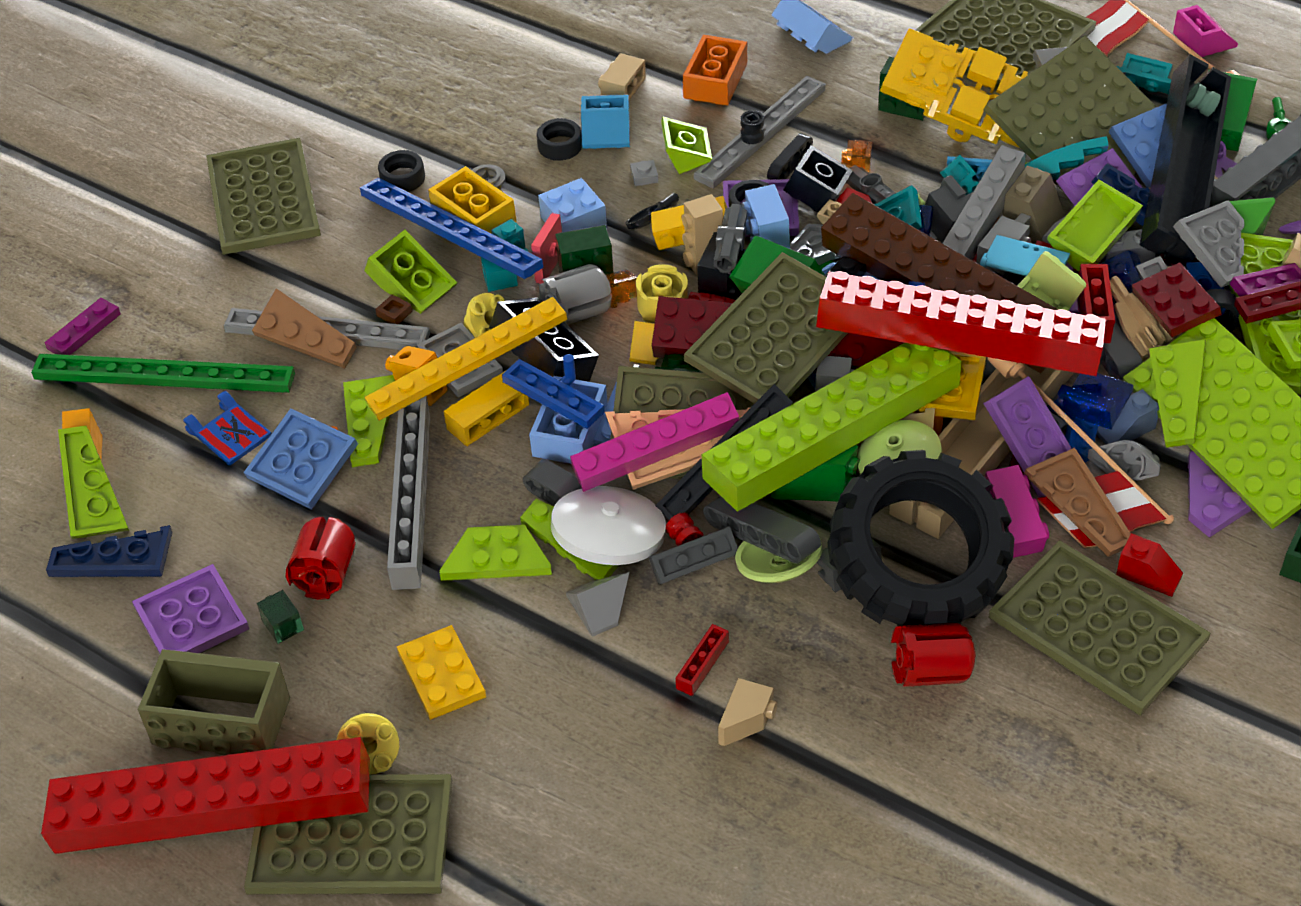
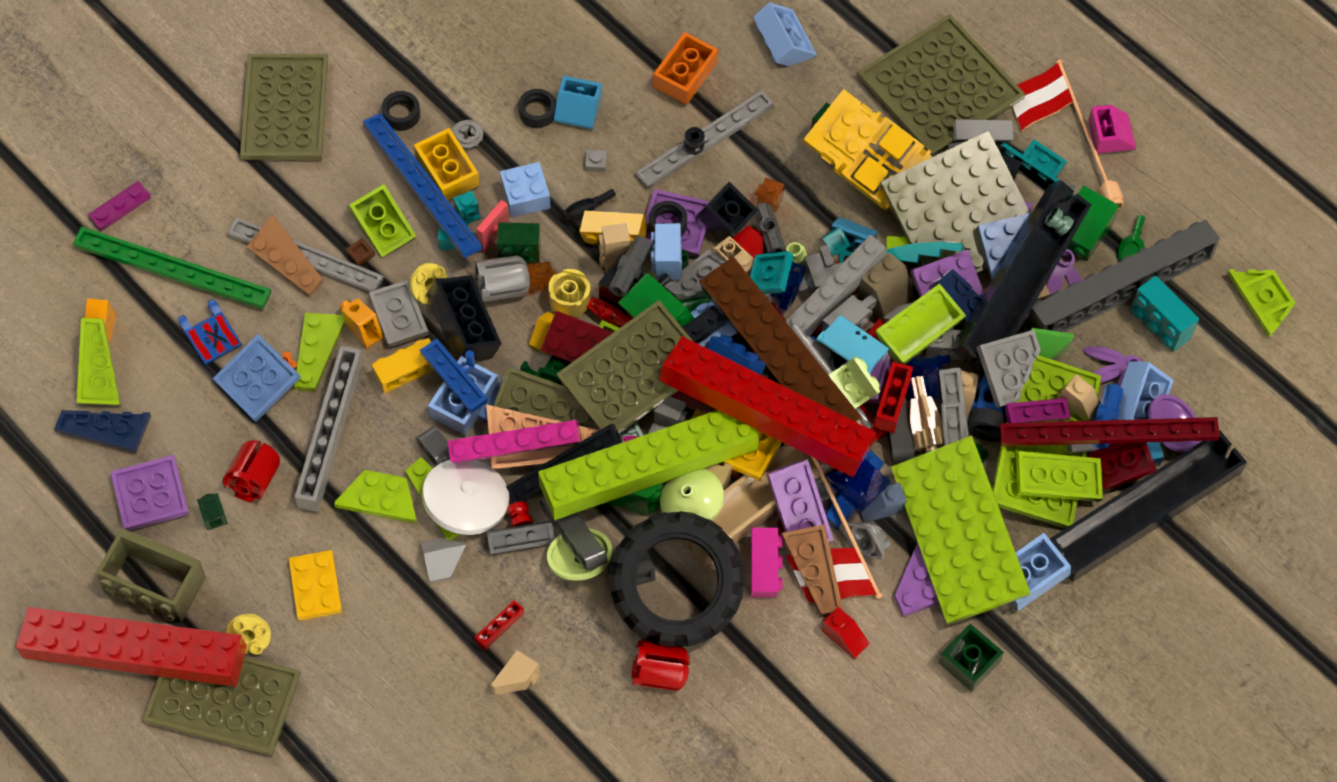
camera: 10 degrees right, 15 degrees up
yellow plate [365,297,568,421] -> none
tan brick [598,53,646,100] -> none
lime slope [661,117,712,174] -> none
black beam [767,133,813,180] -> none
olive plate [989,540,1211,716] -> none
dark red plate [1132,262,1221,337] -> none
lime wing [1149,339,1206,448] -> none

